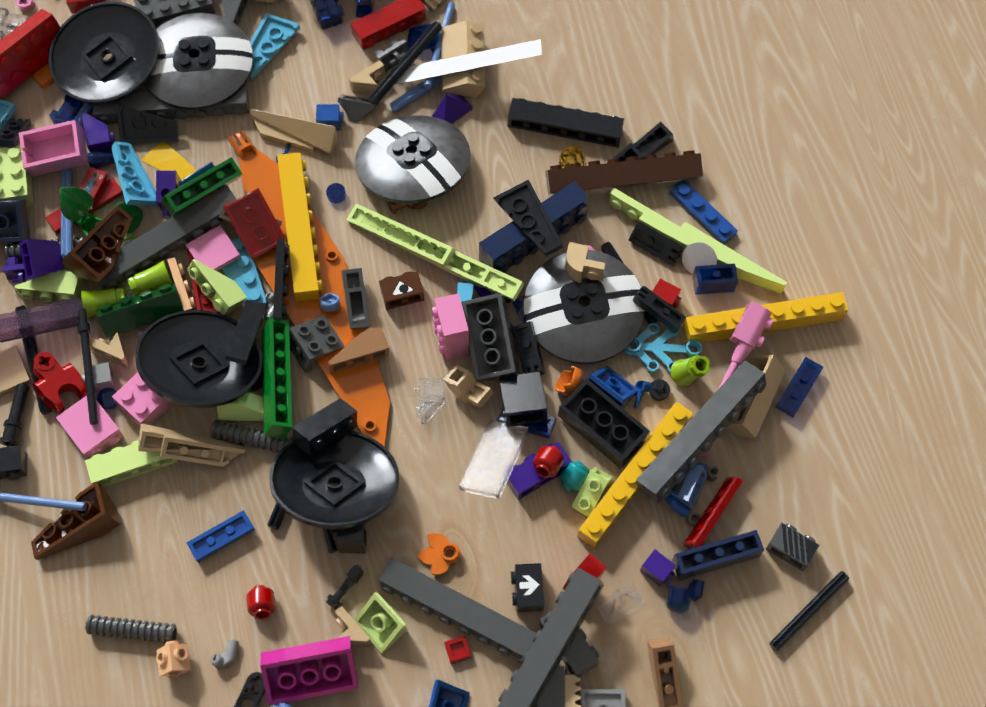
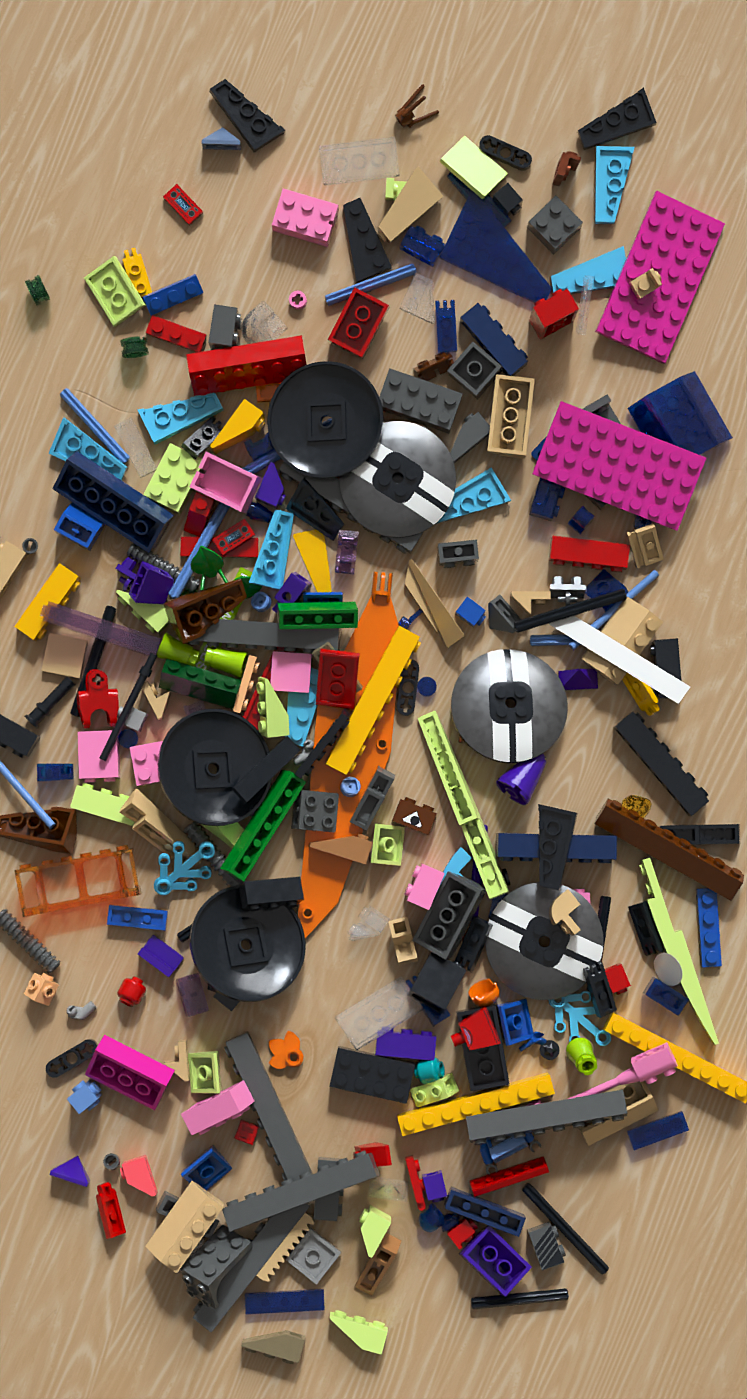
camera: 35 degrees right, 20 degrees up
black hinge [326,565,364,610] -> none
black brick [511,563,544,612] -> none
red head [533,446,564,478] -> none
none -> clear orange windscreen [14,845,142,917]
none -> clear blue leg [37,764,74,782]
none -> dark purple panel [138,935,184,977]
none -> medium azure plant [154,841,215,895]
none -> hinge [176,973,209,1017]
none -> bright pink brick [181,1080,254,1135]
none -> red slope [183,492,216,537]
none -> yellow slope [210,399,265,455]
none -> medium blue tile [251,592,271,612]
none -> black brick [329,1046,415,1104]
none -> clear purple brick [335,530,359,575]
none -> yellowish green slope [359,1205,391,1258]
none -> yellowish green slope [371,824,405,866]
none -> black beam [397,659,419,716]
none -> red hinge [405,1155,426,1211]
none -> dark grey brick [437,540,479,568]
none -> red brick [447,1217,478,1250]
none -> red torso [451,1006,501,1050]
none -> dark purple slope [459,1225,532,1297]
none -> dark purple cone [496,754,547,805]
none -> black axle [522,1183,609,1275]
none -> yellow hinge [622,673,660,716]
none -> black brick [650,638,682,699]

